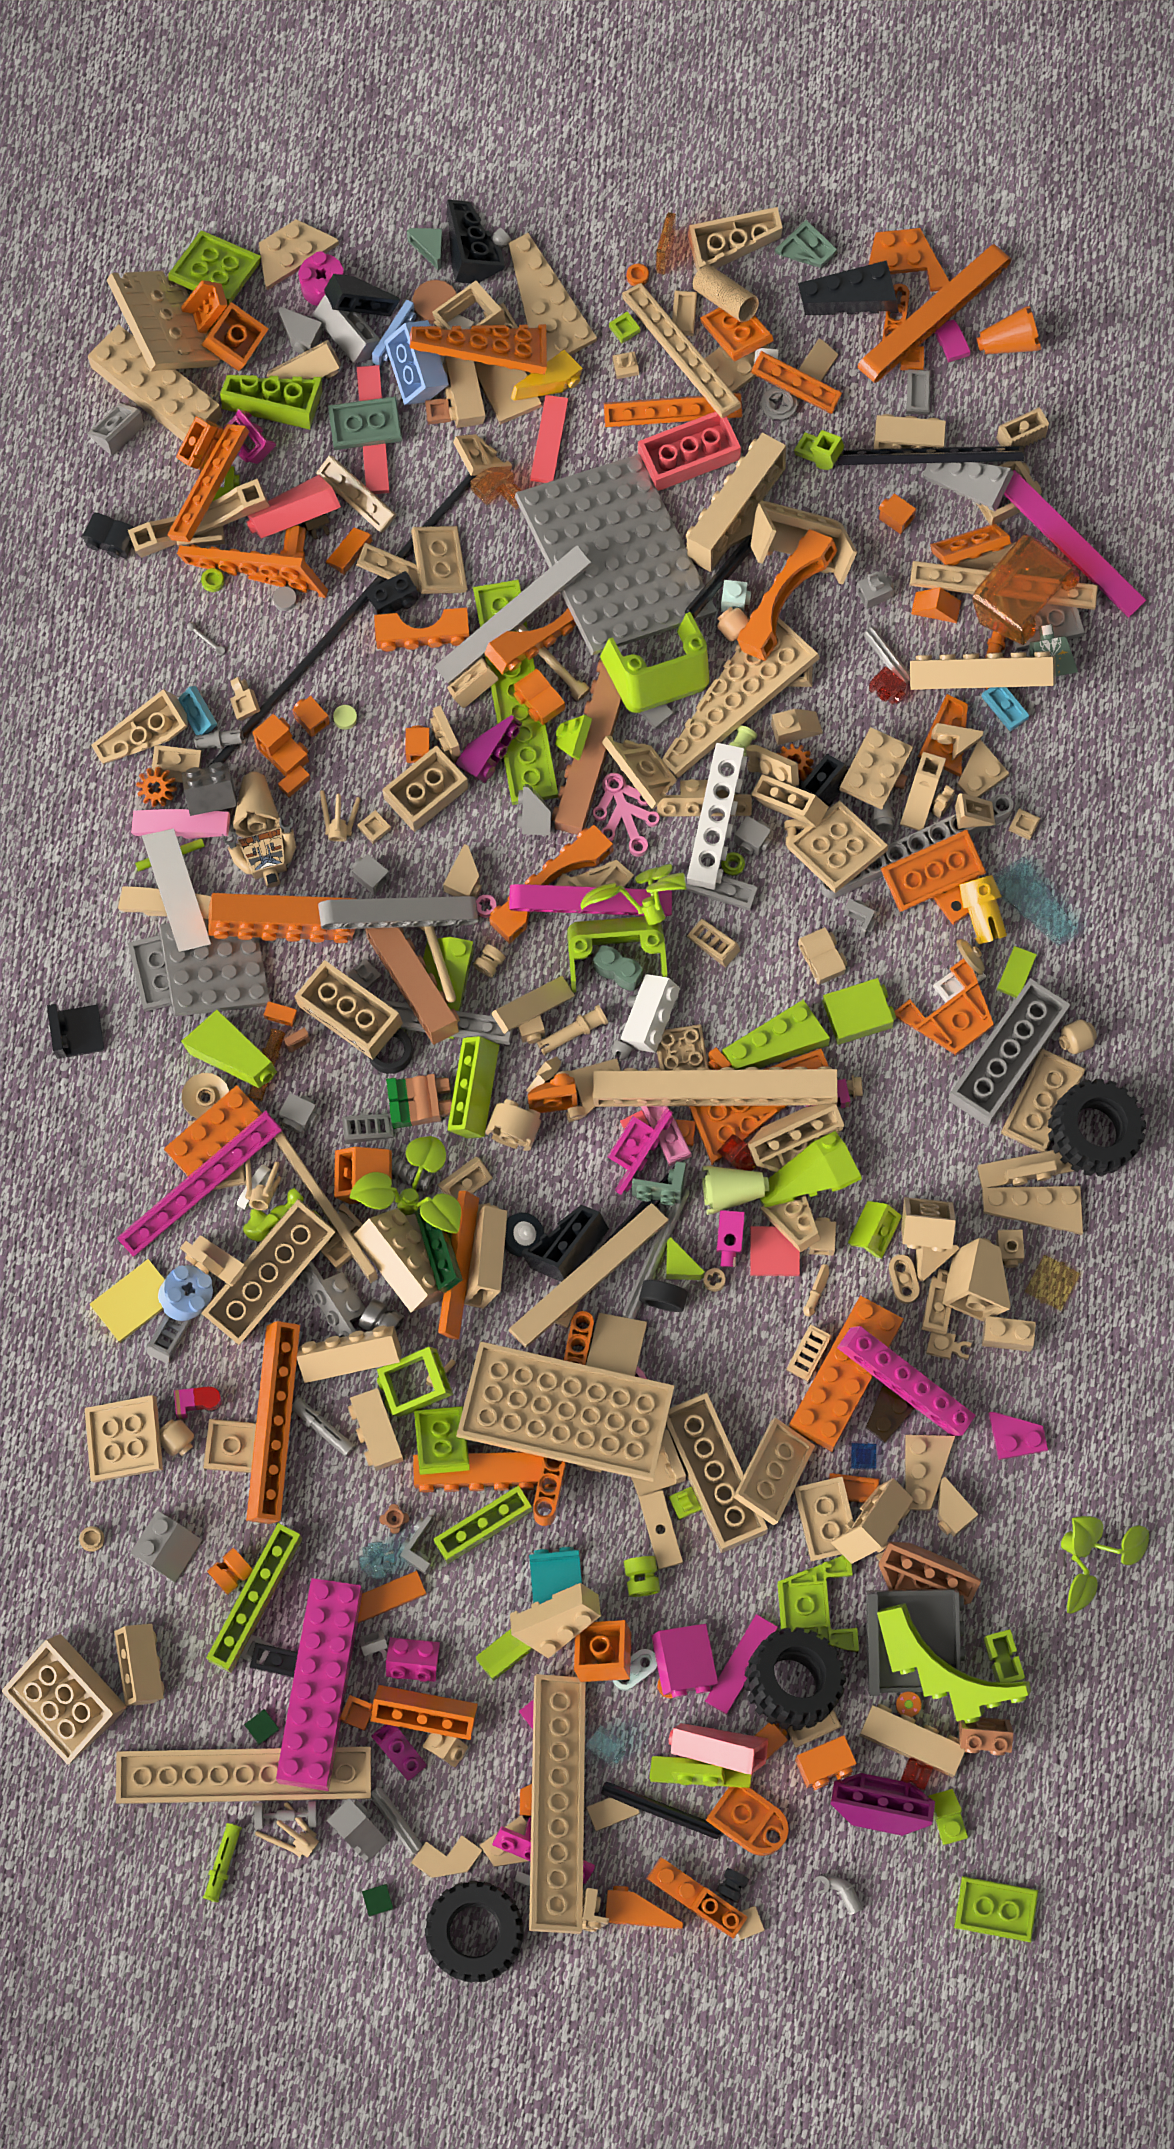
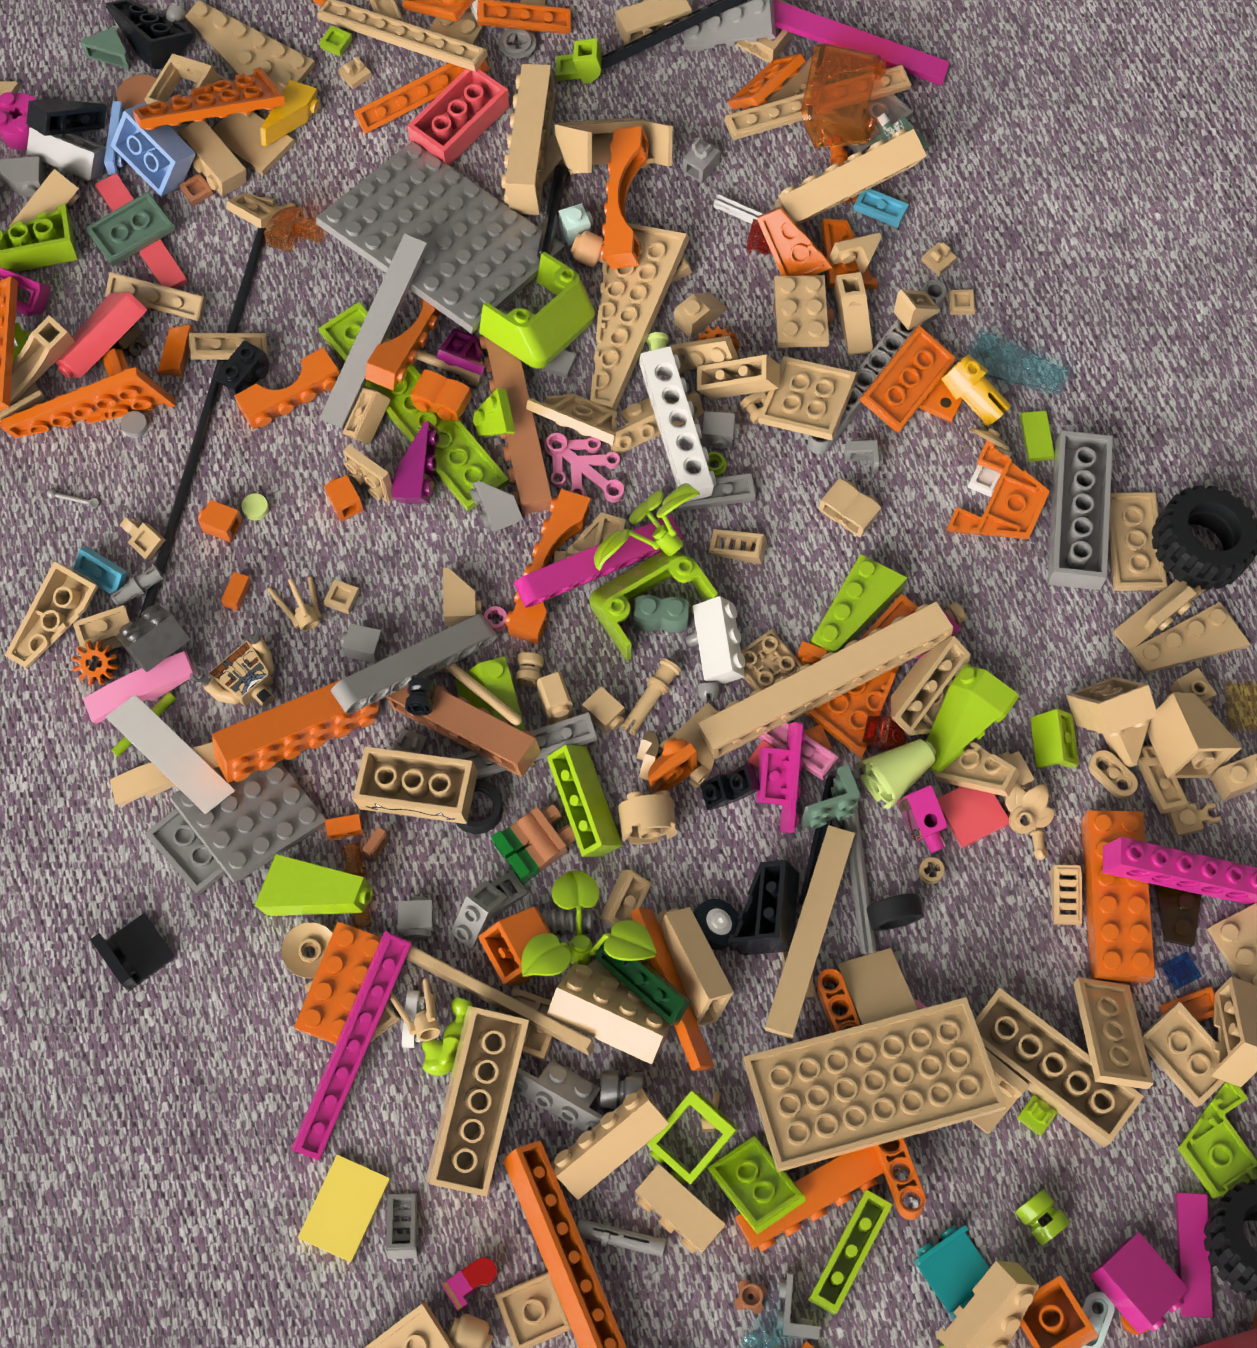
camera: 30 degrees left, 5 degrees down
light blue brick [158,1265,213,1321] -> none
tan bracket [180,1235,247,1286] -> none
lime tile [201,568,225,592] -> none
tan cone [233,772,281,838] -> none
orange brick [252,713,309,777] -> none
tan brick [382,745,468,833] -> none
tan tile [411,526,468,594] -> none
tan tile [491,976,575,1034] -> none
coral tile [531,395,568,483] -> none
tan tile [638,1490,683,1570] -> none
lime slope [666,1237,705,1280] -> none
black brick [799,753,848,806] -> none
lime brick [822,978,896,1045] -> none
light grey cone [872,798,895,832] -> none
orange brick [879,493,916,534] -> none
orange slope [911,587,961,623] -> none
tan plate [932,785,955,819] -> none
tan wing [957,740,1009,798] -> none
tan head [1059,1019,1097,1054] -> none
none -> black wheel [405,678,435,716]
none -> magenta wing [436,328,485,376]
none -> light grey bracket [451,880,507,949]
none -> tan brick [537,672,573,725]
none -> black slope [700,764,760,810]
none -> orange wing [757,207,833,276]
none -> tan tile [921,242,957,276]
none -> tan plate [1005,783,1055,834]

